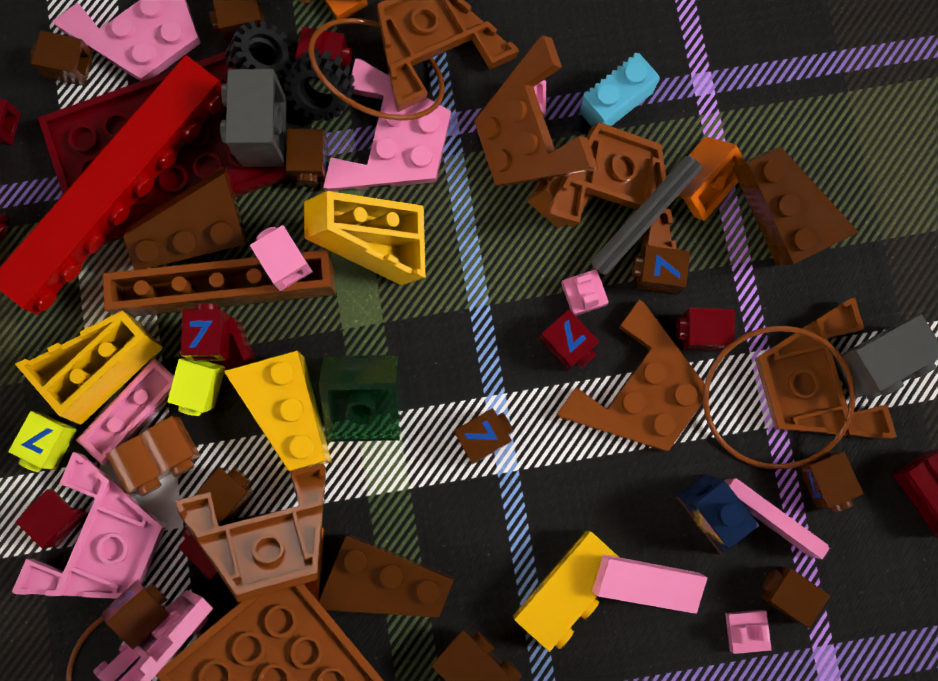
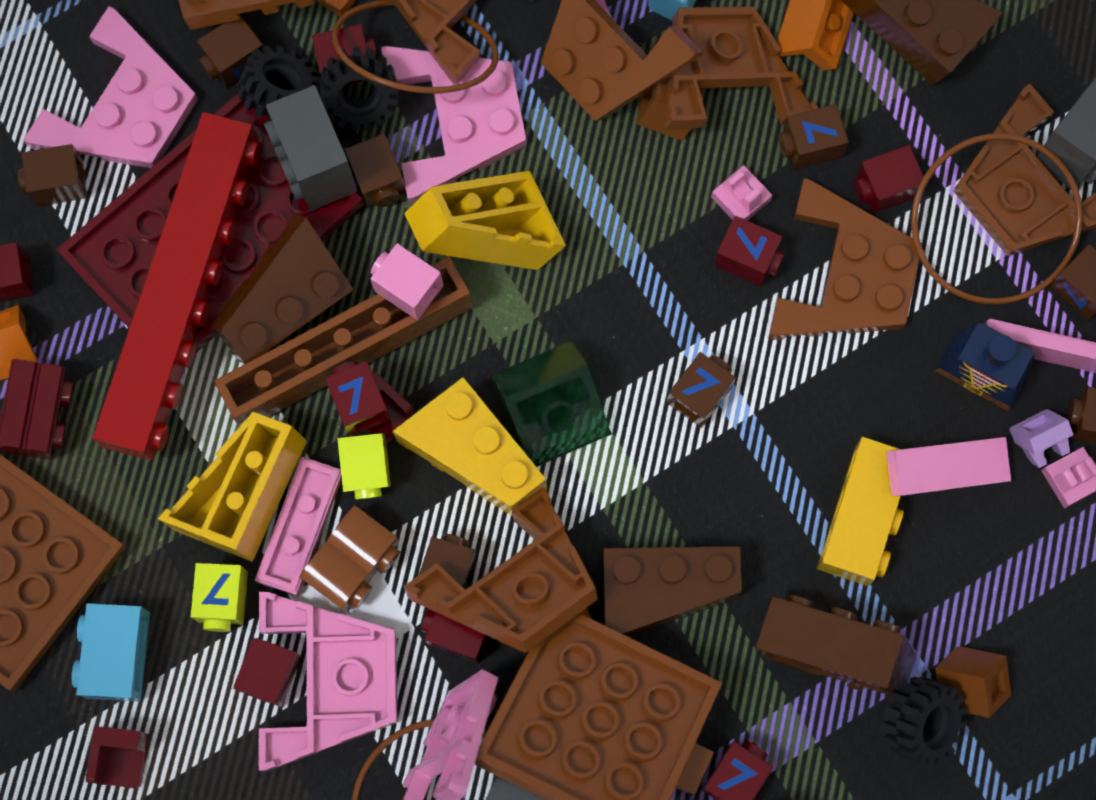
camera: 20 degrees left, 5 degrees down
reddish brown brick [101,579,170,650] -> none
dark grey axle [591,156,702,275] -> none
none -> lavender tile [1009,409,1073,468]

